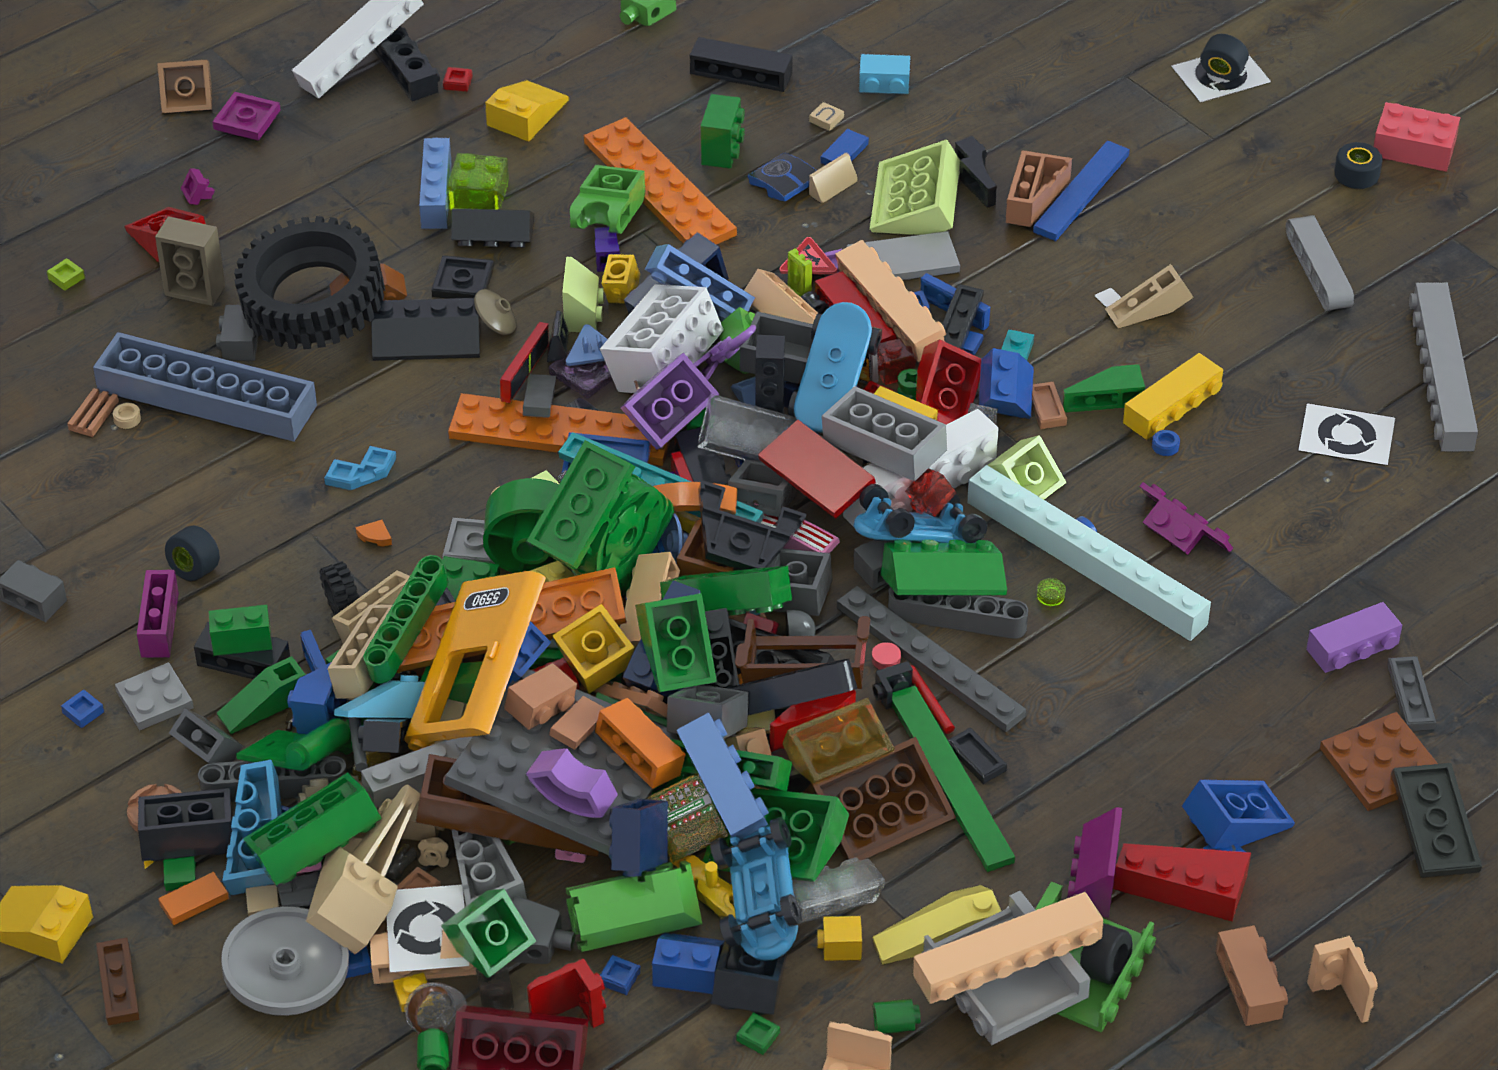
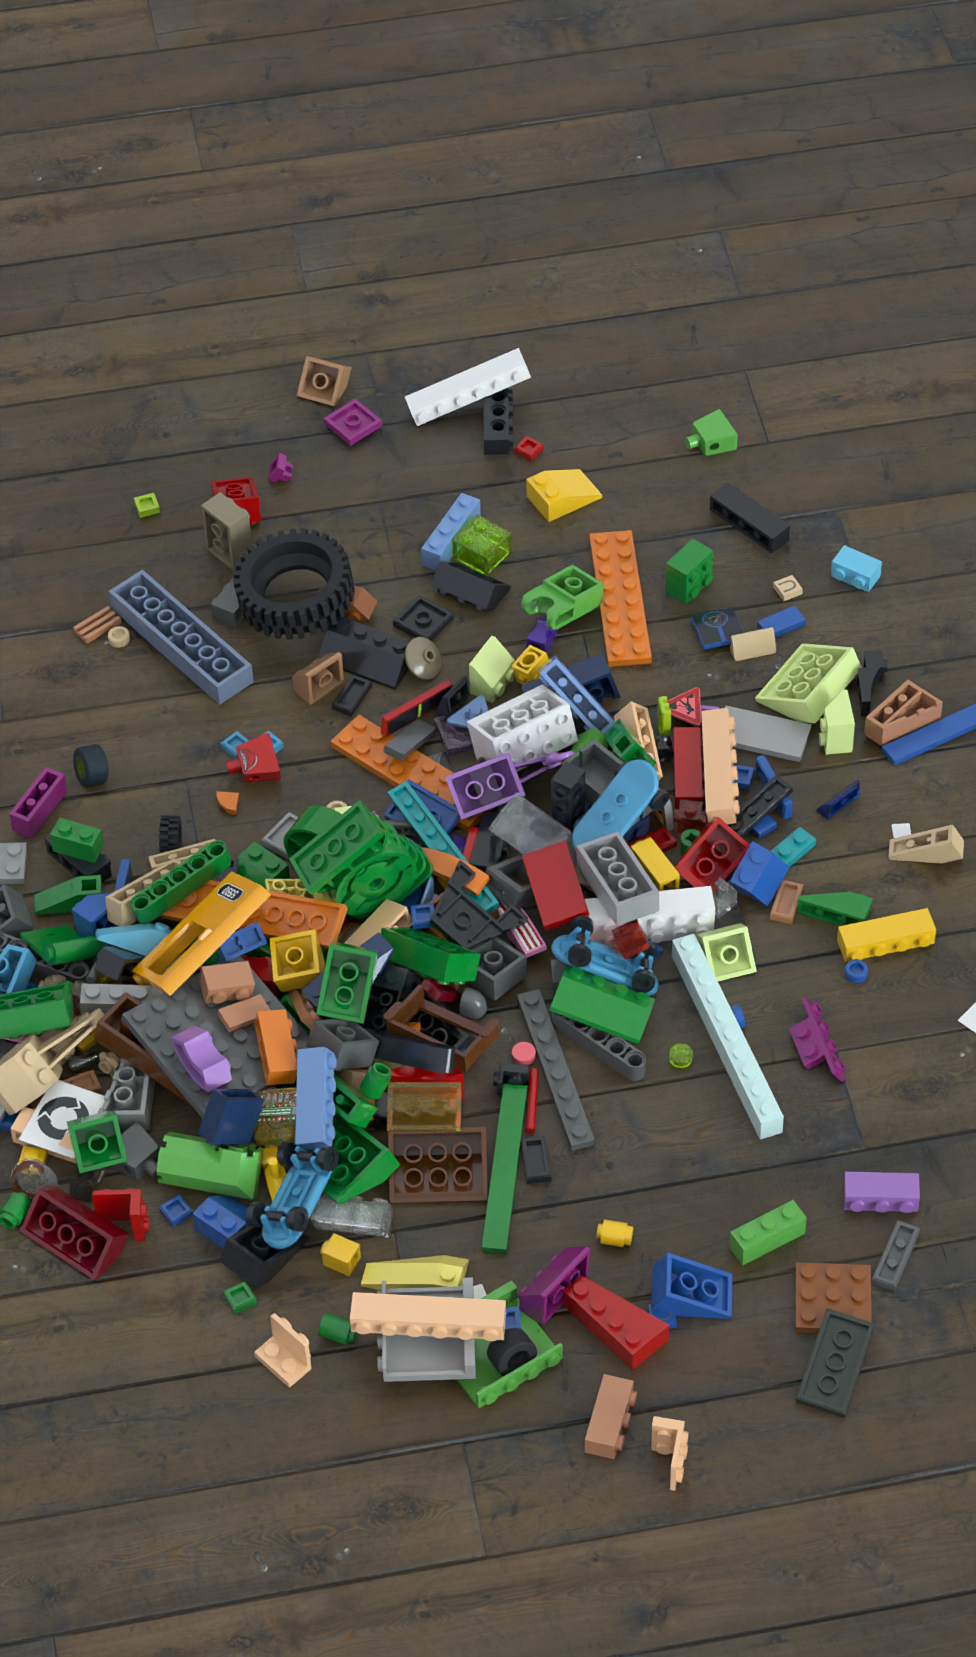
camera: 30 degrees right, 5 degrees up
none -> red torso [226,733,281,783]
none -> medium nougat slope [292,652,344,705]
none -> black tile [332,674,372,717]
none -> green brick [360,1063,391,1100]
none -> blue tile [410,903,434,929]
none -> yellow brick [596,1219,634,1248]
none -> green slope [604,718,656,766]
none -> bright green brick [729,1200,807,1266]
none -> clear blue slope [816,780,860,819]
none -> yellowish green slope [819,690,855,755]

